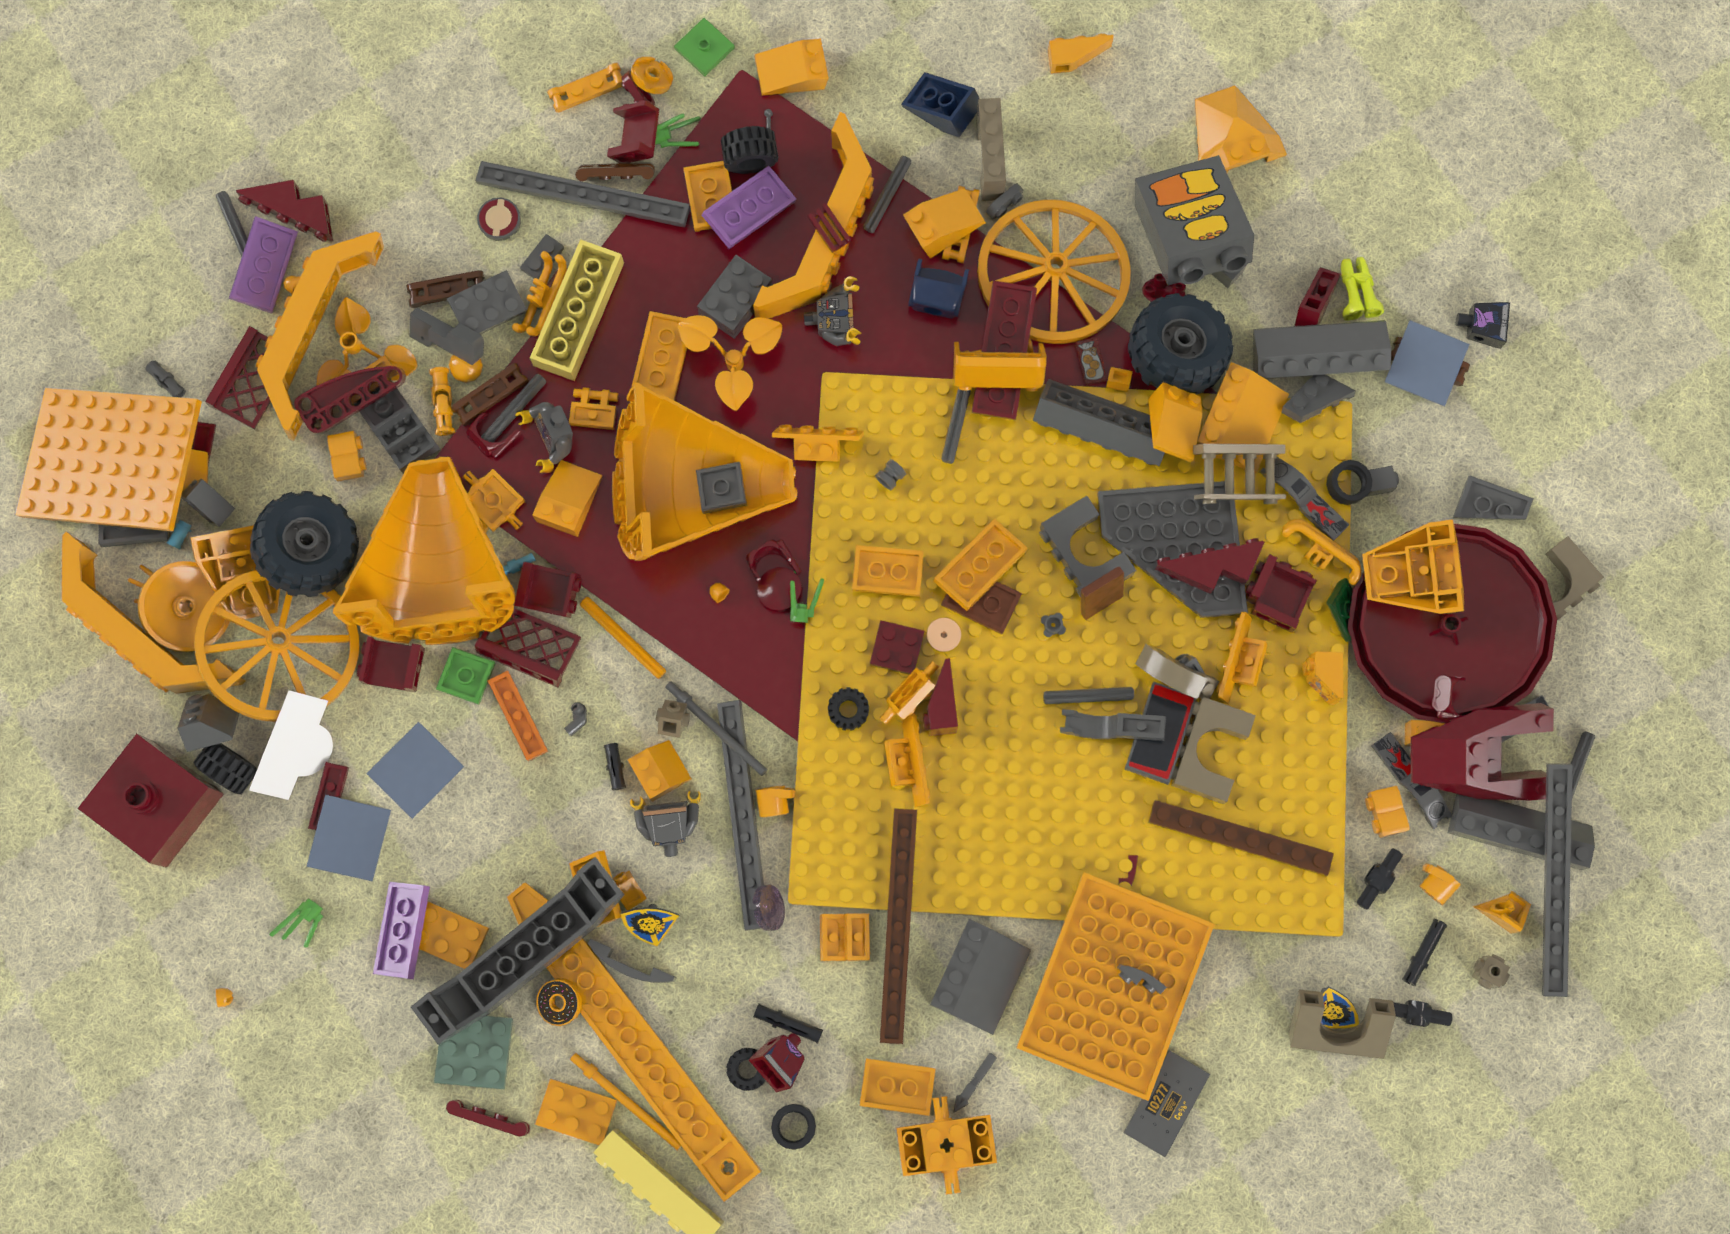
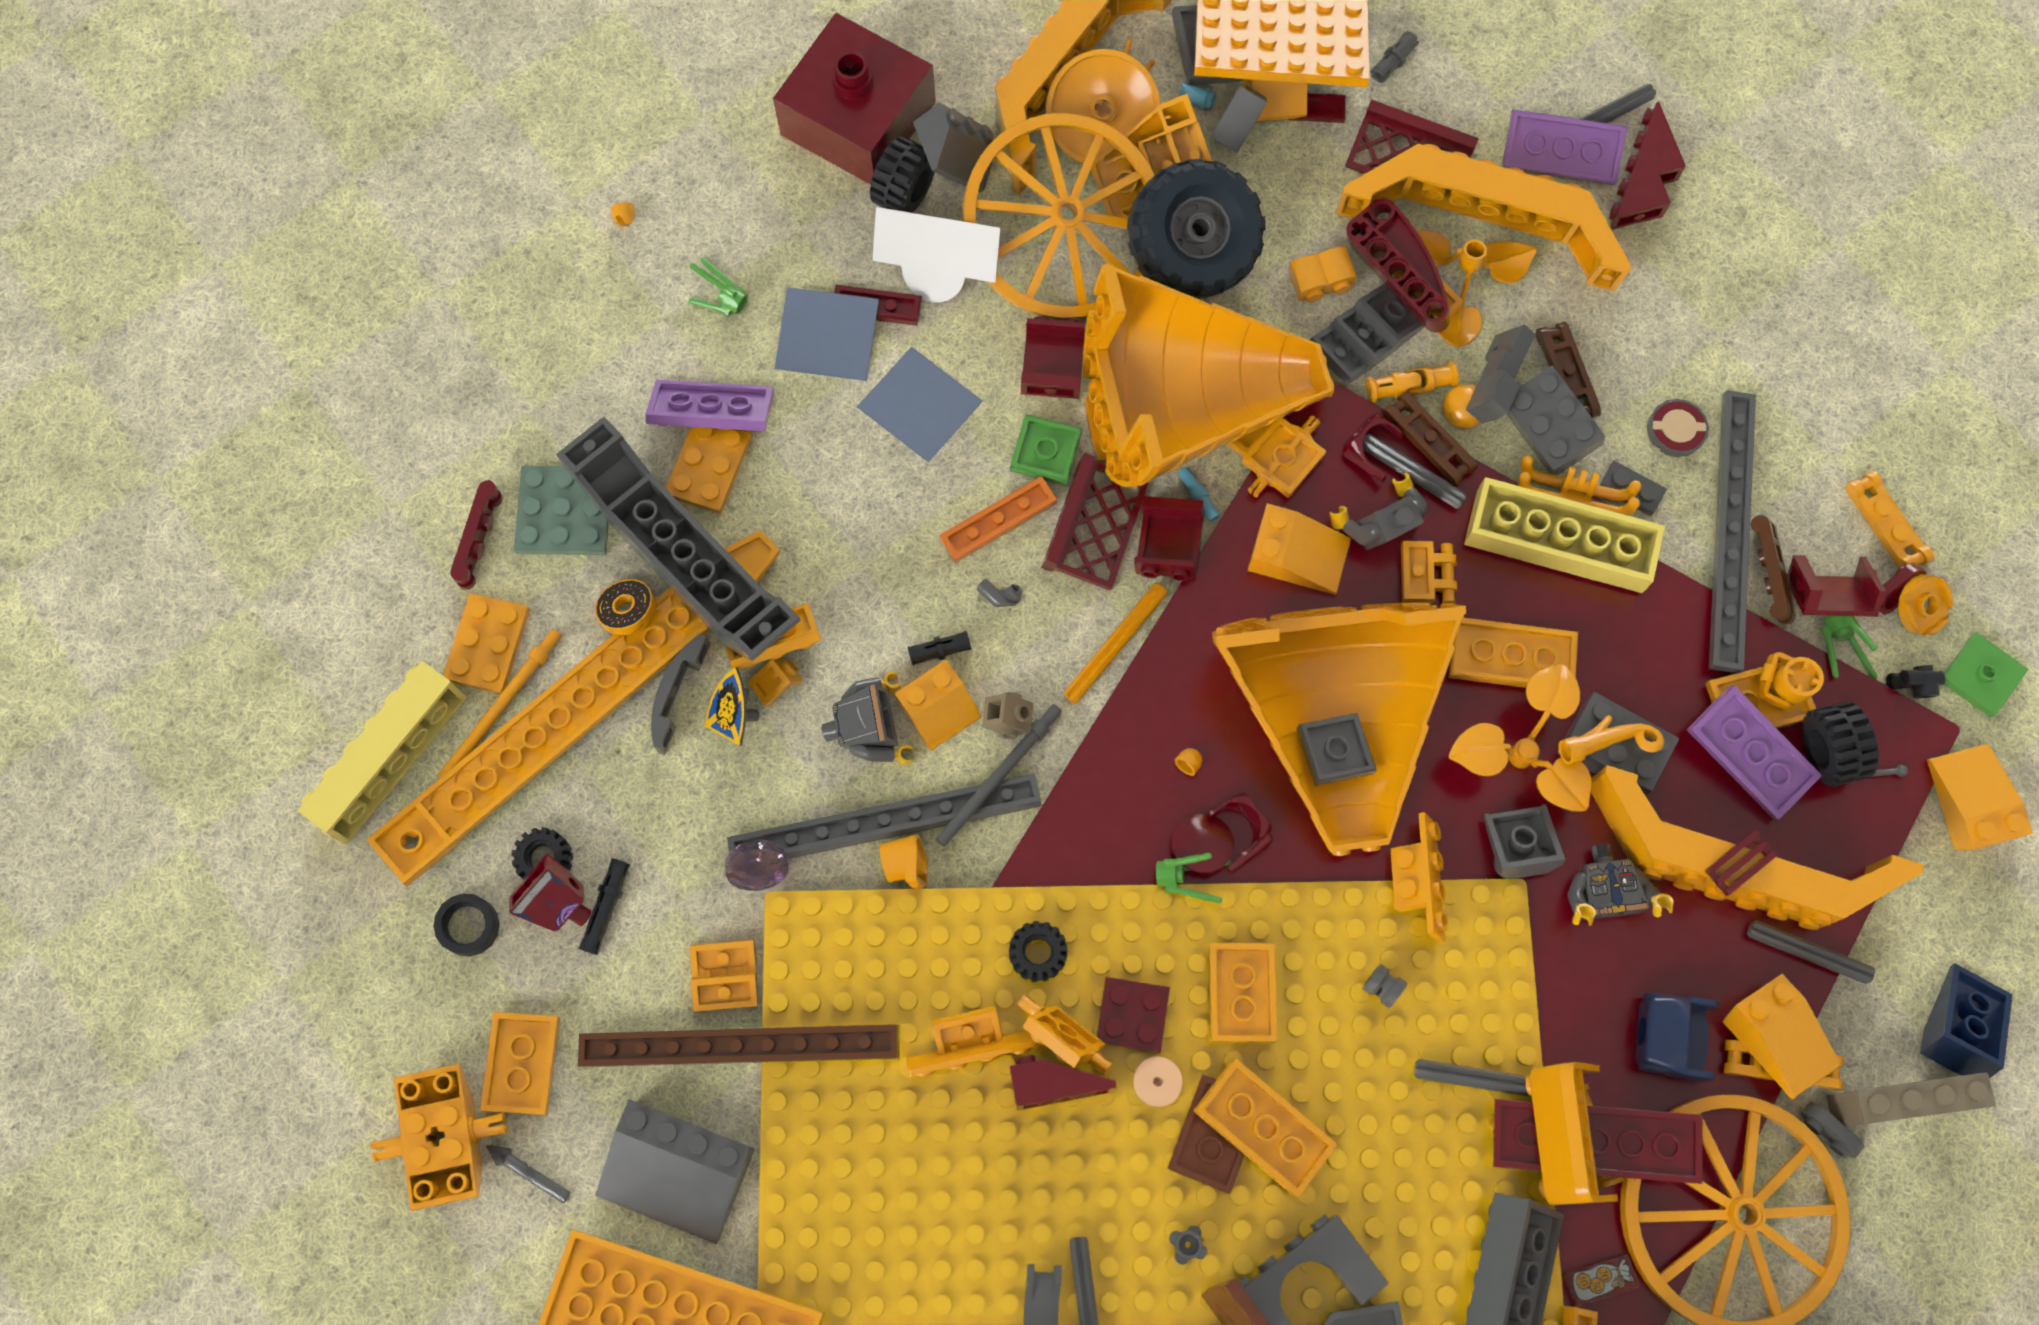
camera: 85 degrees right, 5 degrees down
none -> dark grey slope [1483,804,1565,879]
none -> light orange plant [1559,715,1664,765]
none -> light orange piece [1758,652,1824,710]
none -> black plate [1886,665,1945,699]

